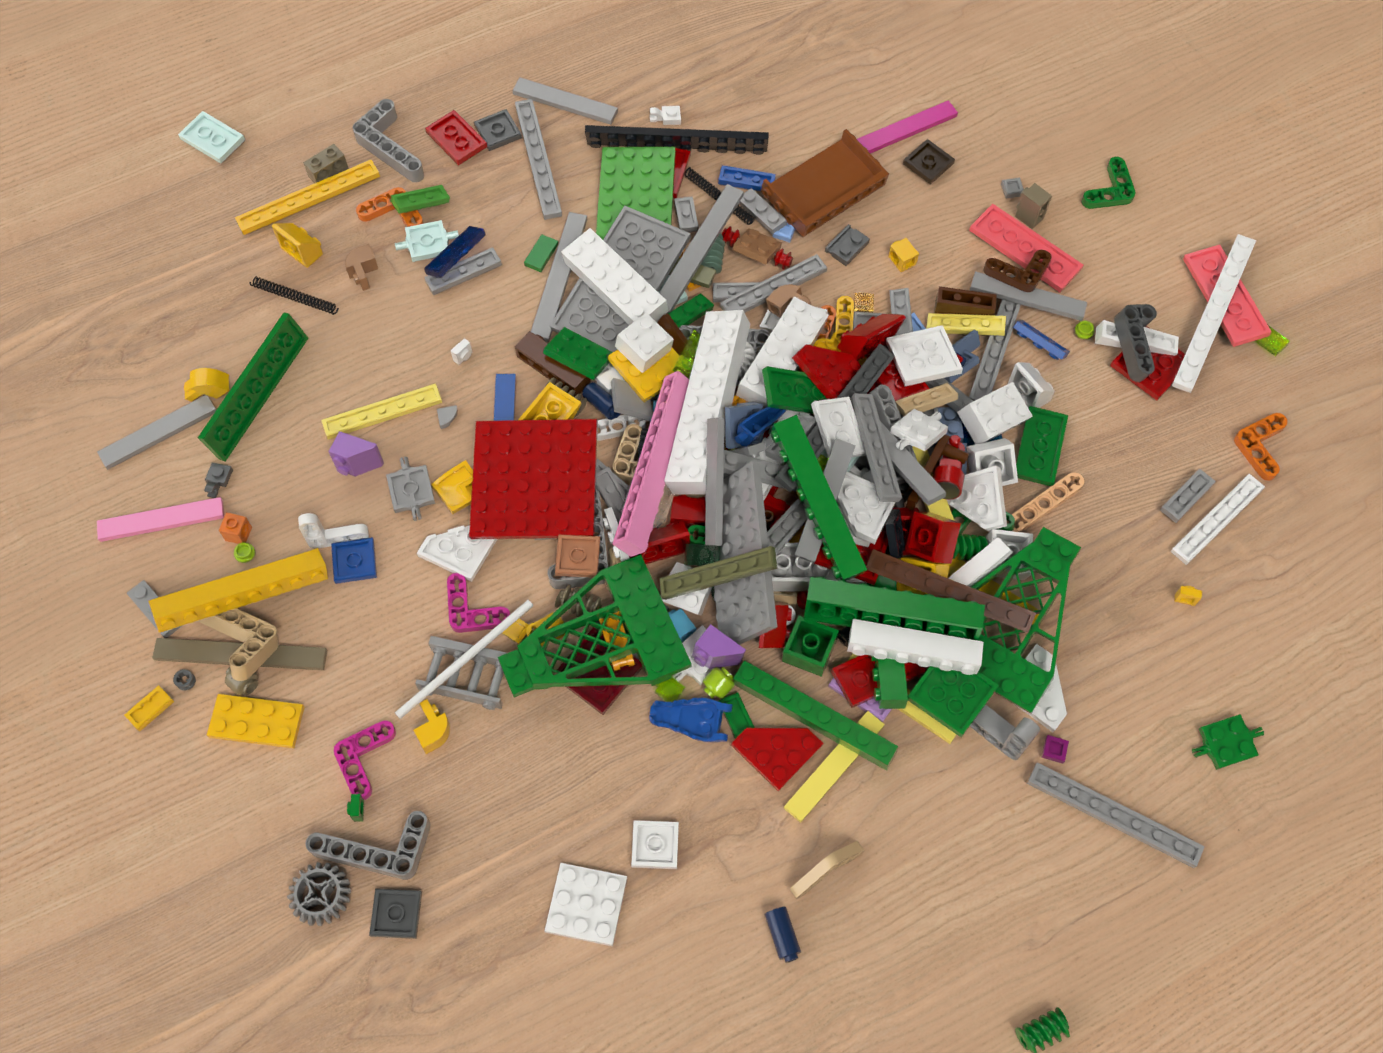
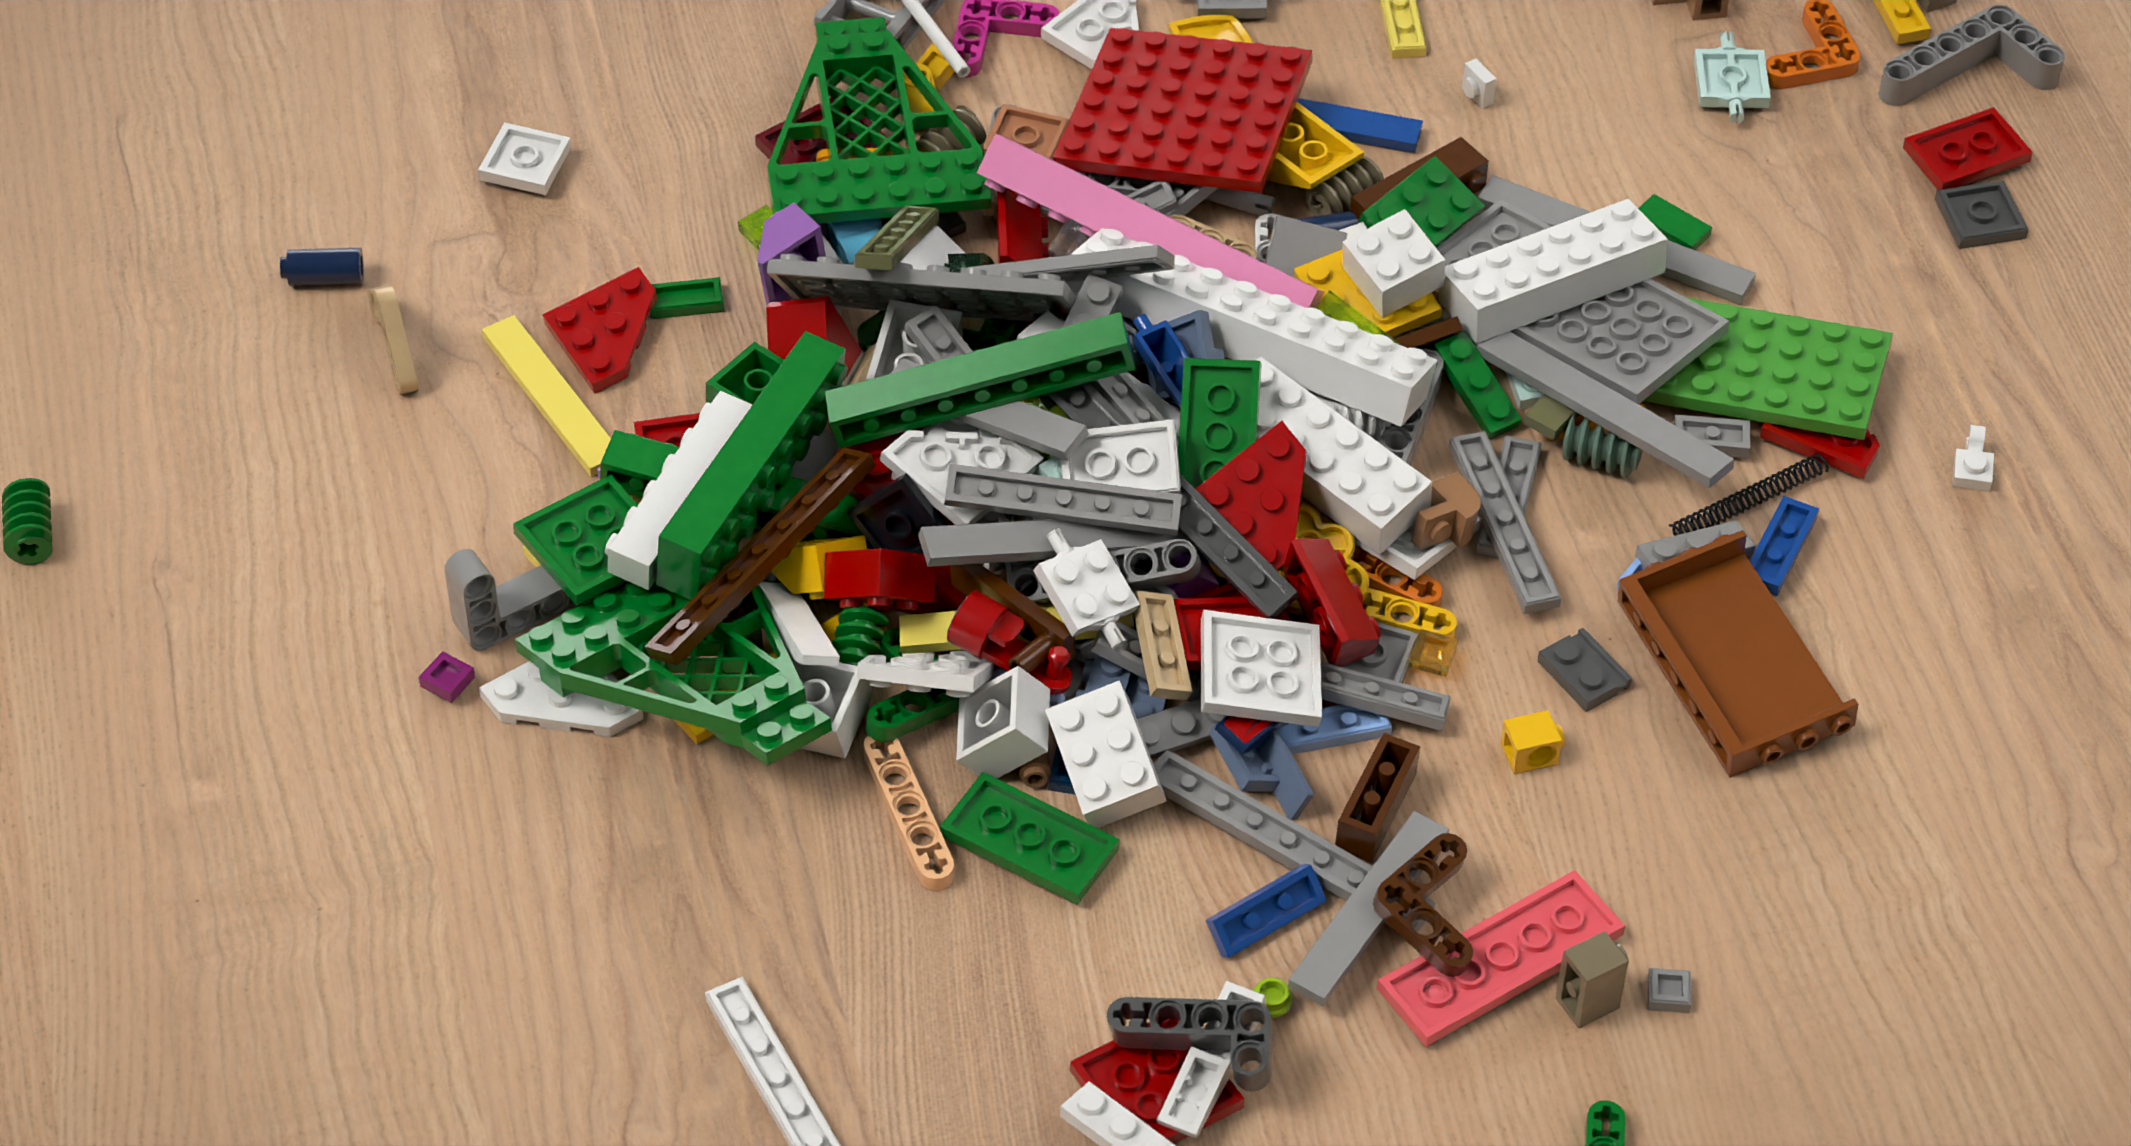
camera: 105 degrees right, 15 degrees down
bright green plate [390,185,450,214] -> none
clear blue plate [424,226,486,278] -> none
light grey plate [424,247,502,296] -> none
light grey tile [437,405,458,429] -> none
light grey tile [513,78,618,125] -> none
light grey plate [515,99,562,220] -> none
white plate [545,863,627,946] -> none
black plate [585,125,769,155] -> none
blue animal [649,698,733,742] -> none
lime head [703,667,735,699] -> none
medium nougat plate [722,226,793,270] -> none
green brick [733,660,898,771] -> none
dark pink tile [857,100,958,154] -> none
dark brown plate [903,139,955,185] -> none
light yellow tile [926,313,1006,336] -> none
white slope [1008,362,1055,408] -> none
light grey plate [1027,762,1205,868] -> none
light grey plate [1160,468,1216,523] -> none
yellow plate [1174,586,1202,606] -> none
green plate [1192,714,1264,770] -> none

